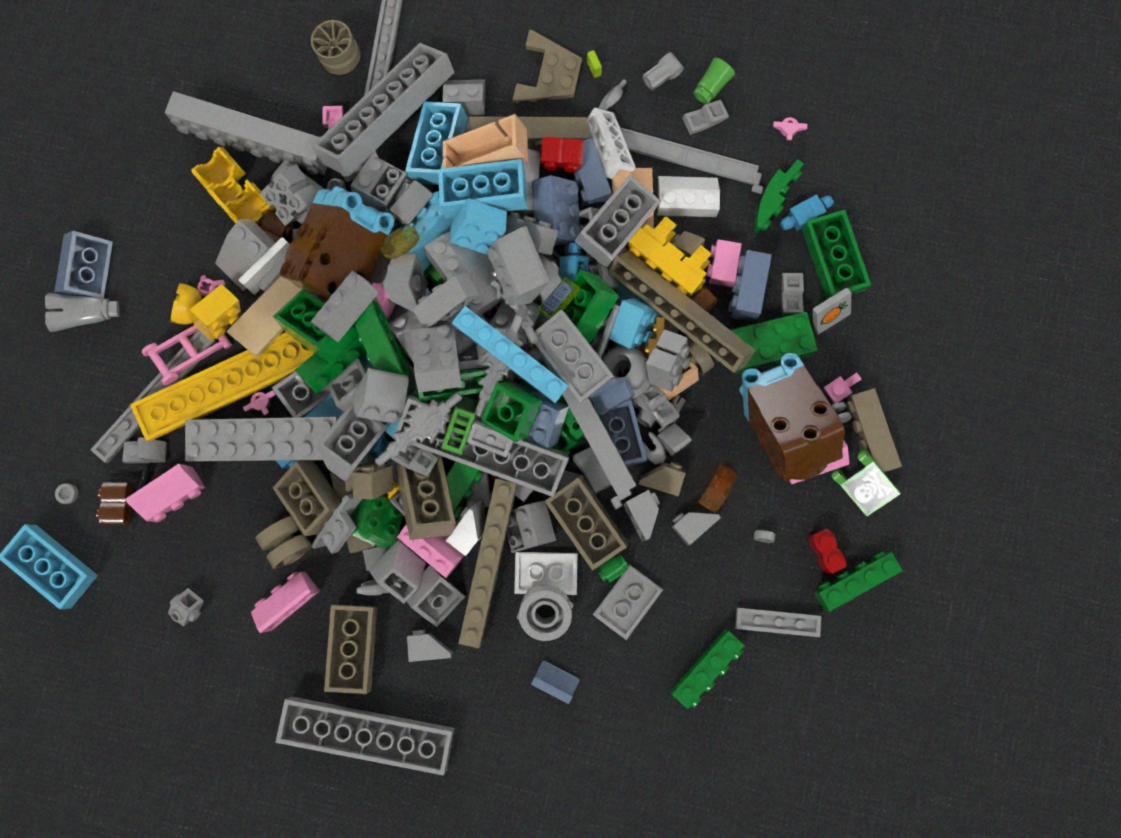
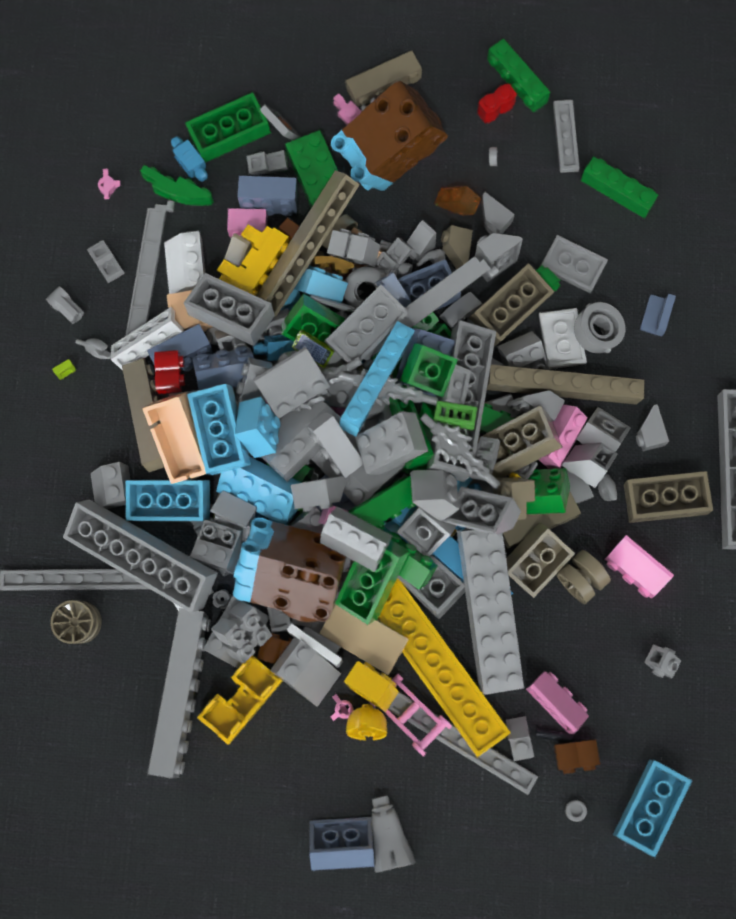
camera: 100 degrees left, 5 degrees down
bright pink piece [243,390,276,415] -> none
light grey bracket [312,493,362,554] -> none
bright pink plate [323,106,344,130] -> none
clear yellow tile [380,226,420,259] -> none
dark tan wing [513,30,582,103] -> none
bright green plant [693,58,735,104] -> none
flag [831,449,901,516] -> none

